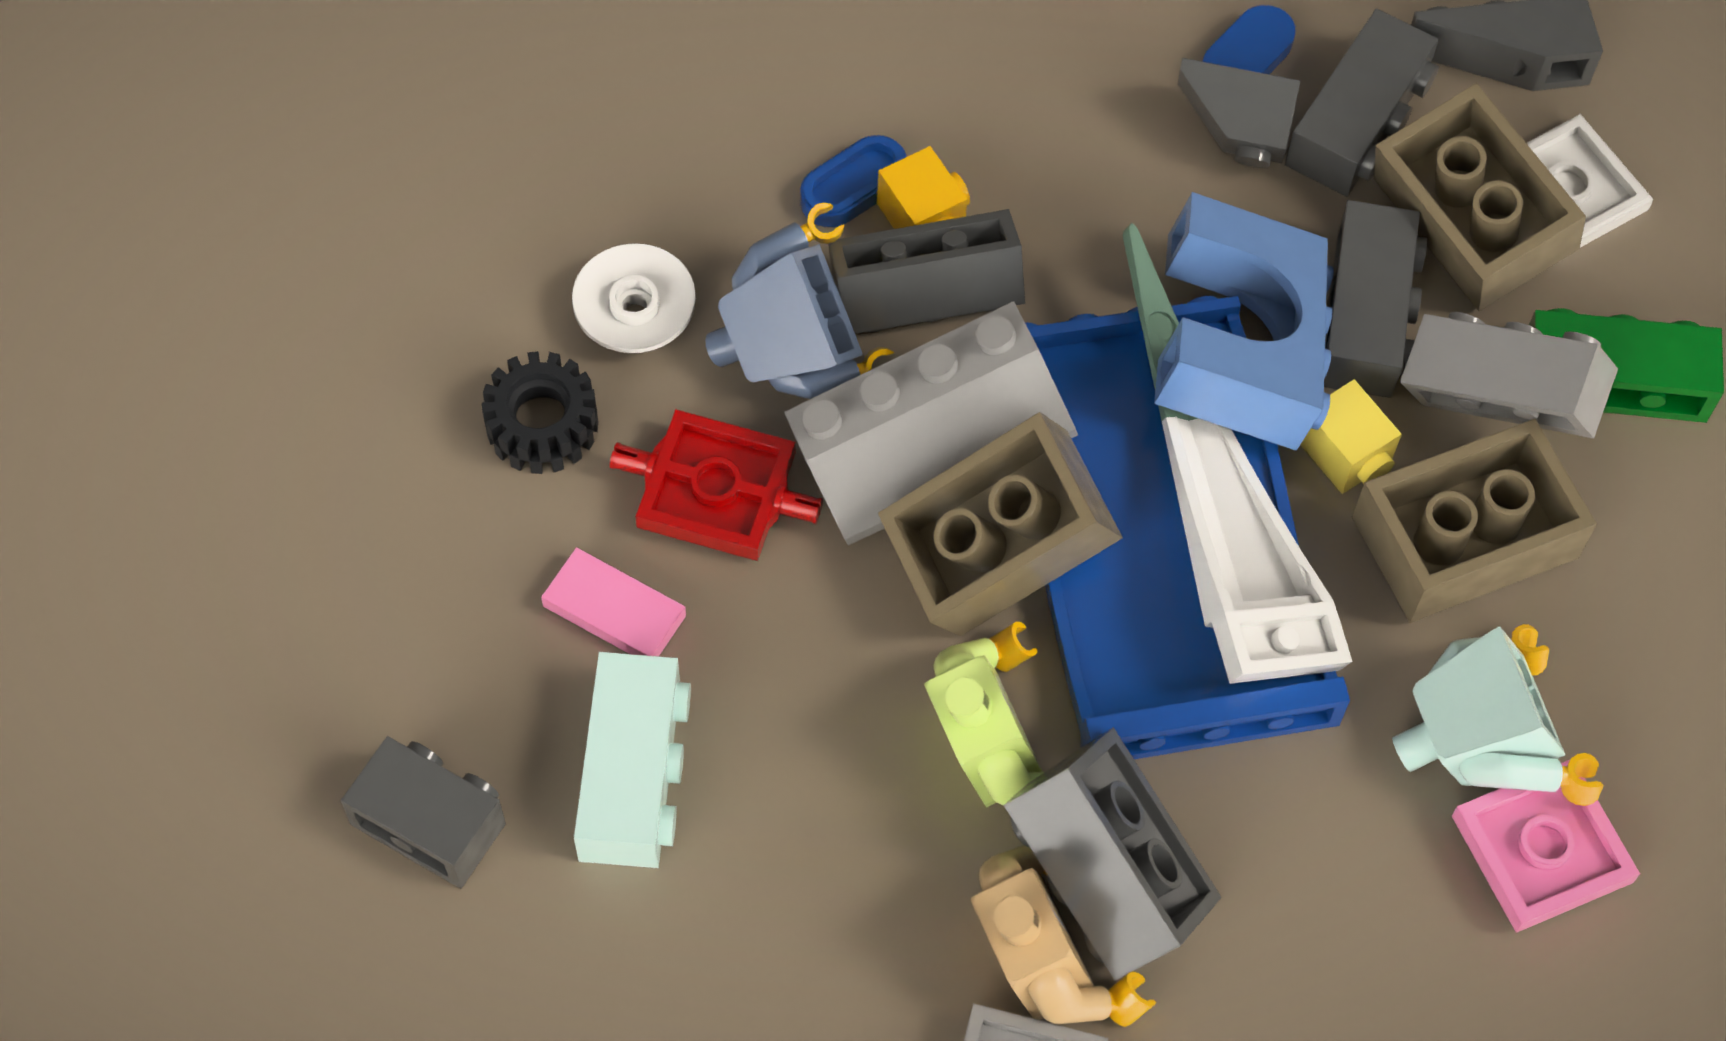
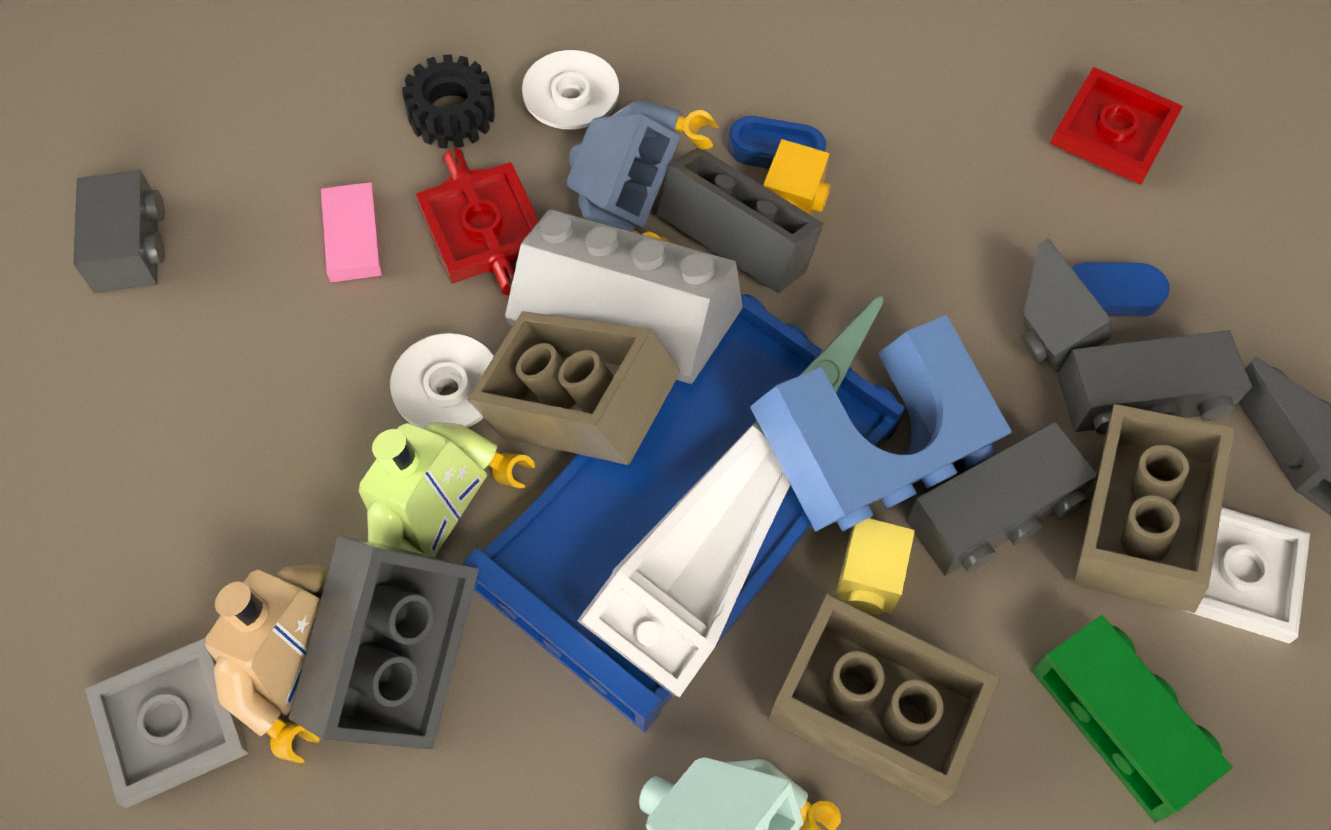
camera: 50 degrees right, 0 degrees up
light aqua brick [574,652,691,868] -> none
light grey brick [1400,312,1618,439] -> none
none -> white dish [390,333,494,429]

